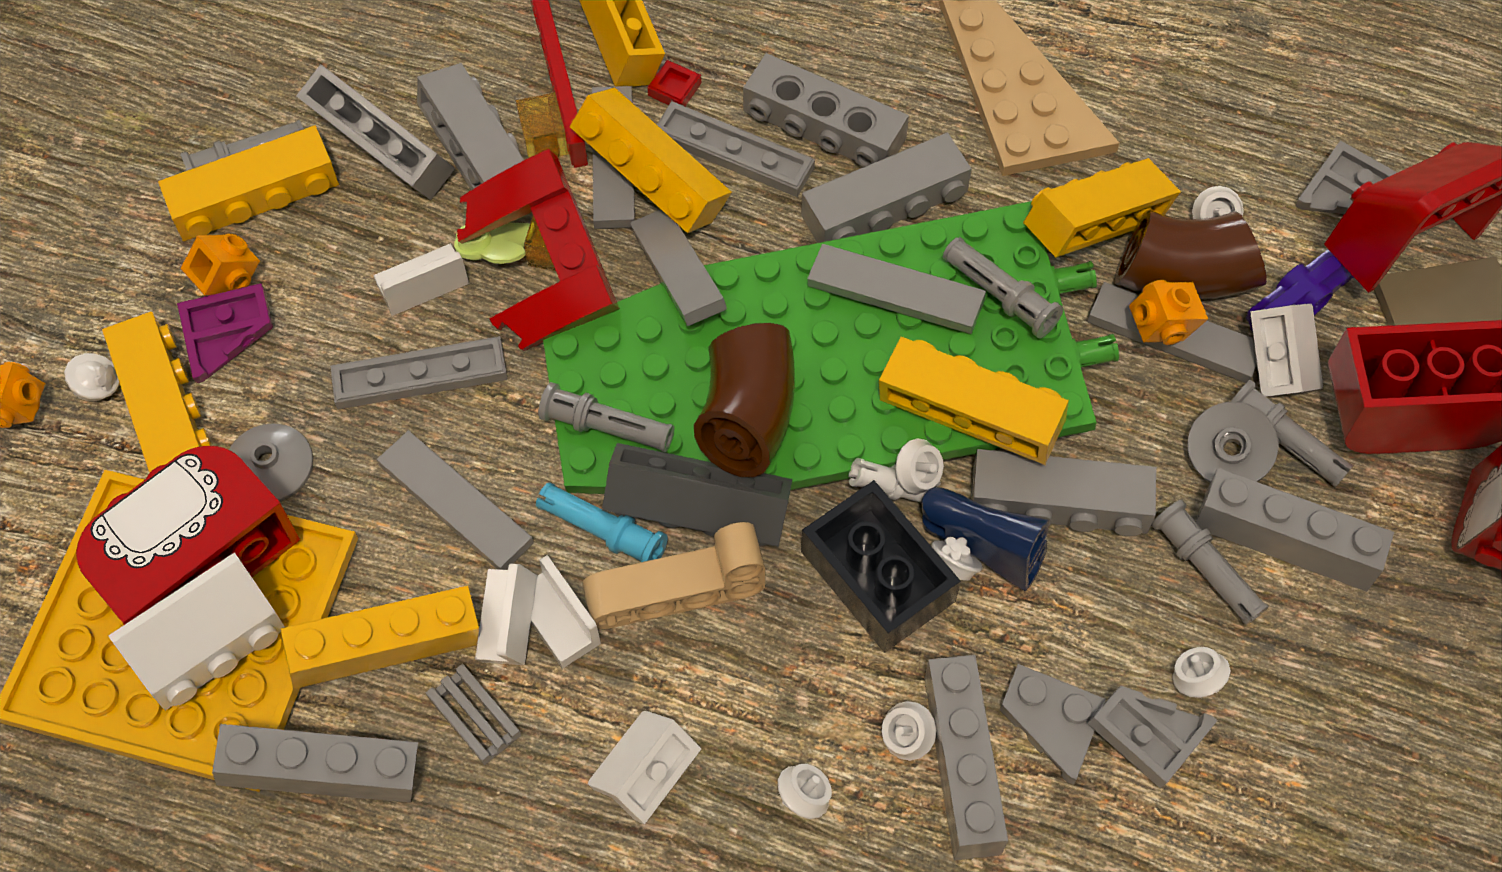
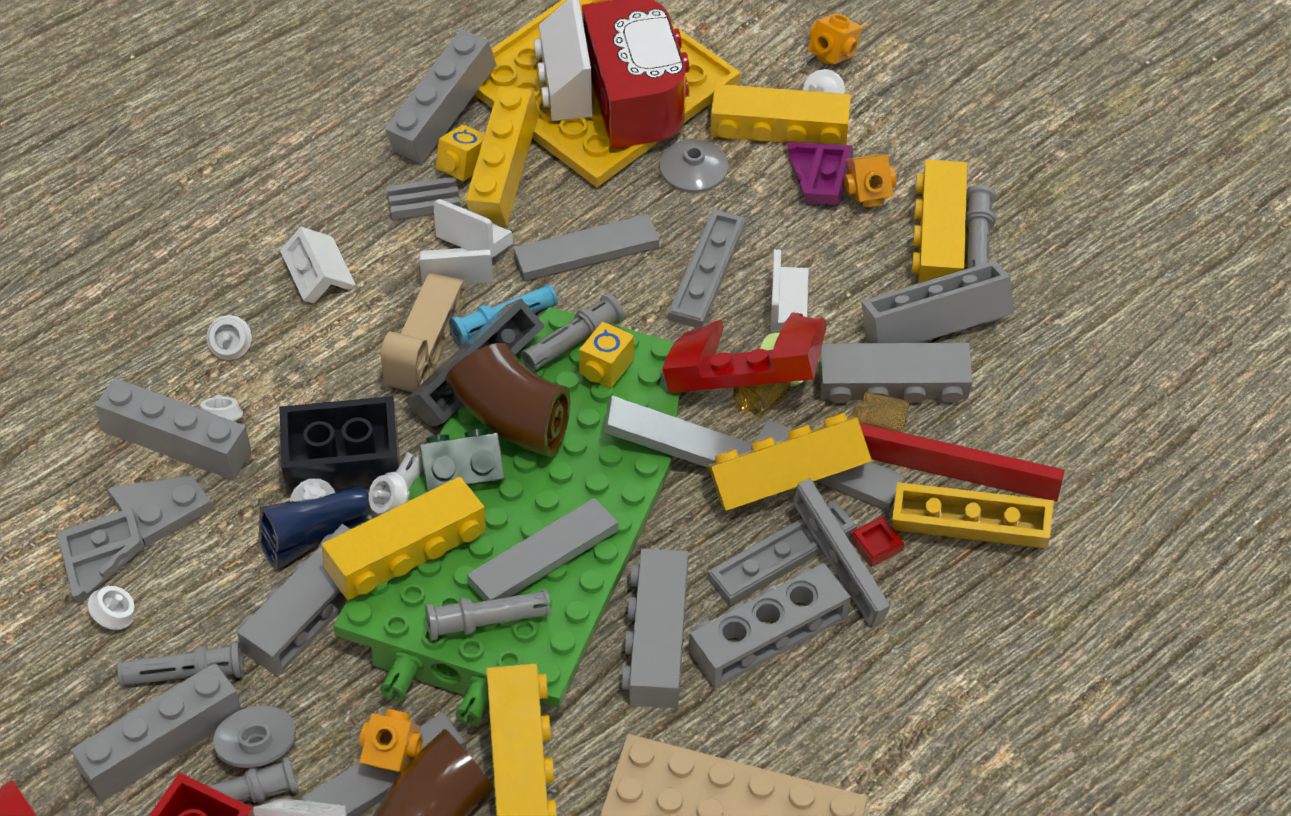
camera: 120 degrees right, 10 degrees down
none -> bracket [419,429,505,492]
none -> yellow brick [436,124,485,181]
none -> yellow brick [579,321,634,389]
none -> light grey tile [793,478,890,628]

